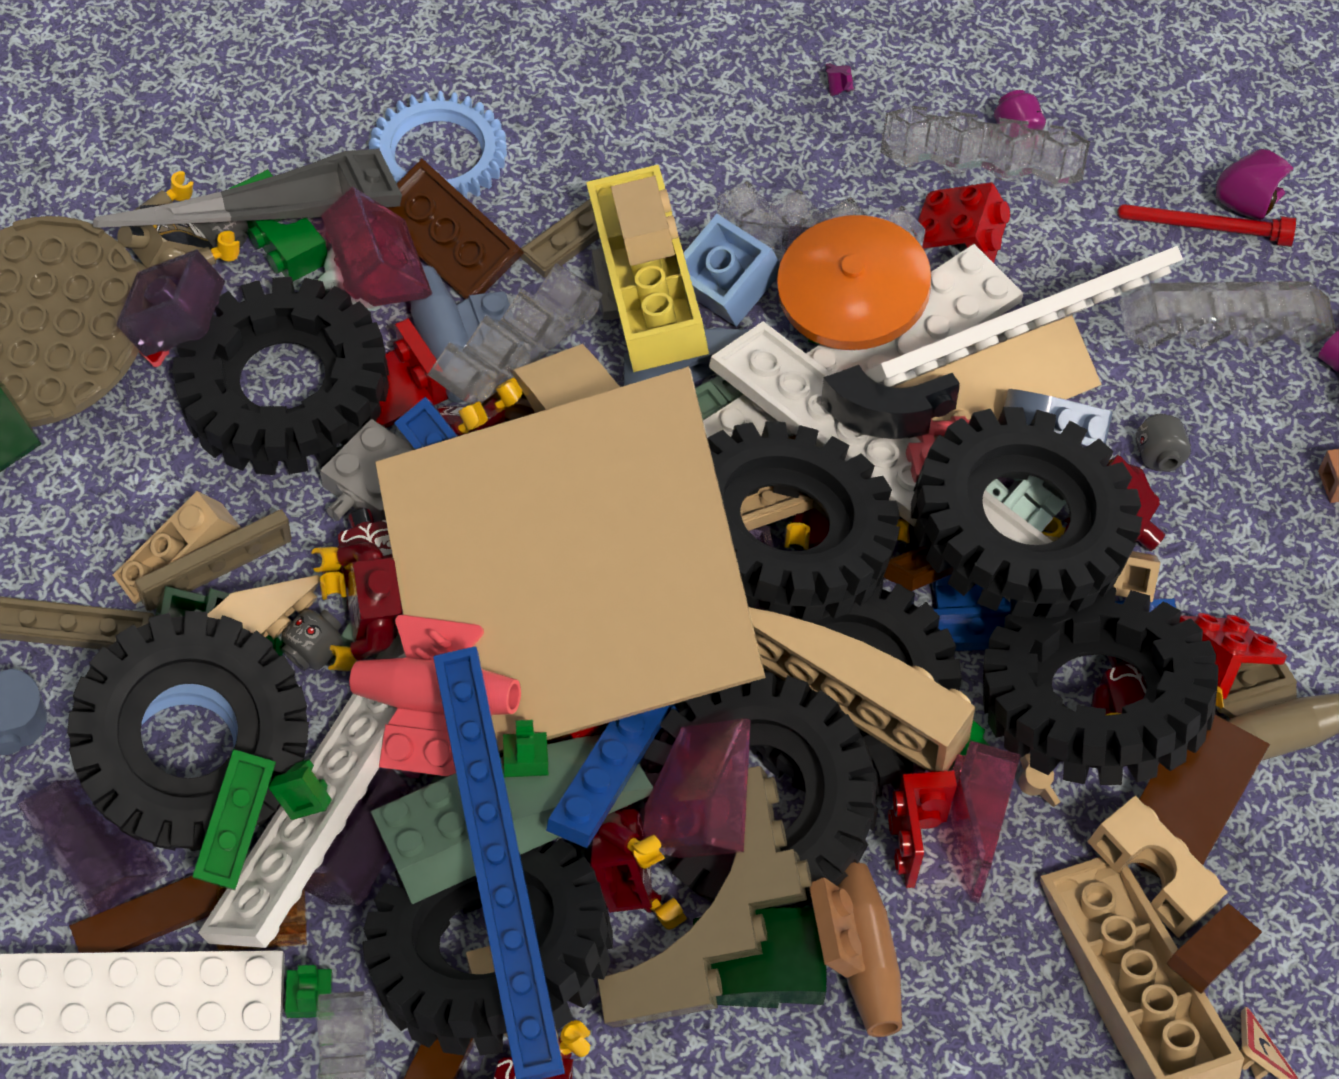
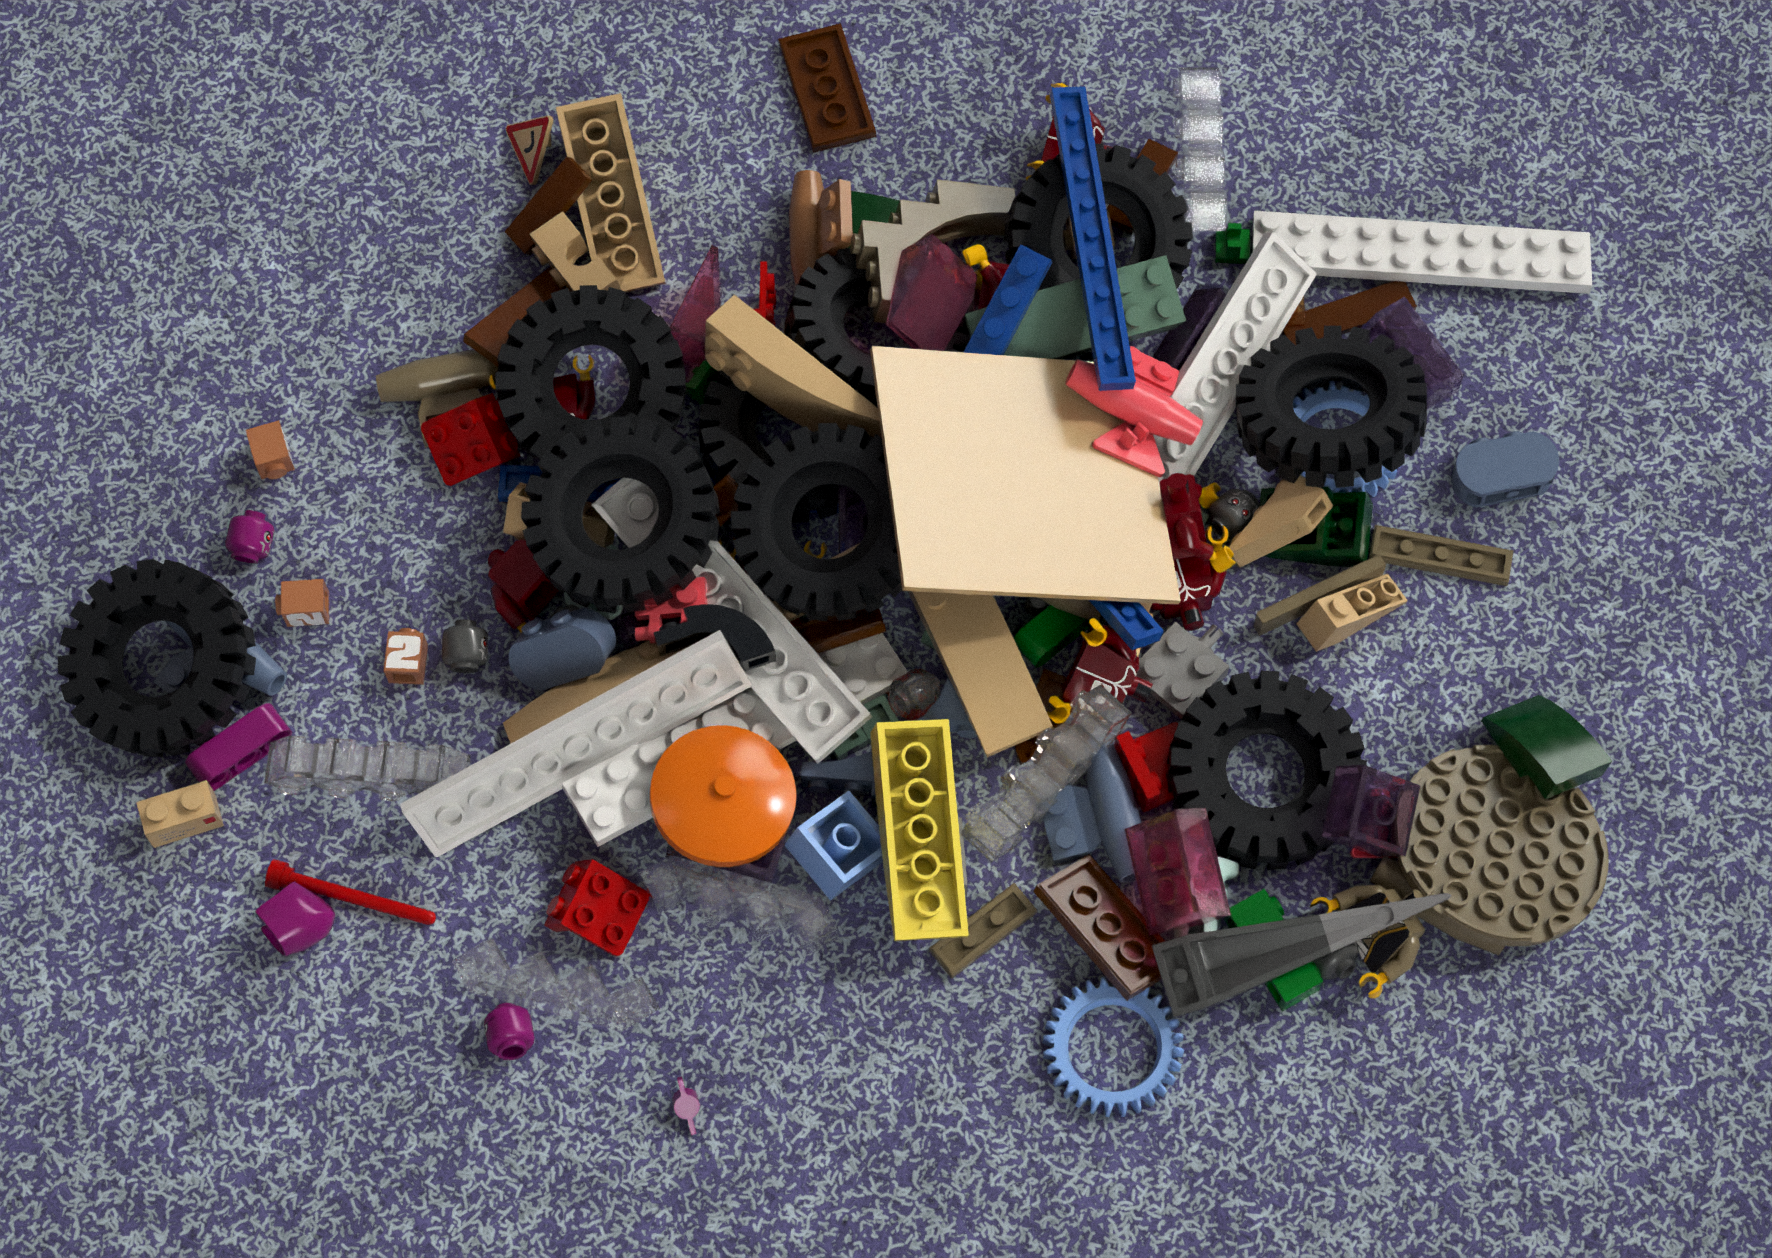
camera: 170 degrees left, 10 degrees up
green plate [192,749,276,891] -> none
green tile [268,759,332,820] -> none
green tile [503,720,549,777] -> none
tan brick [611,176,679,266] -> none
none -> brick [383,628,428,685]

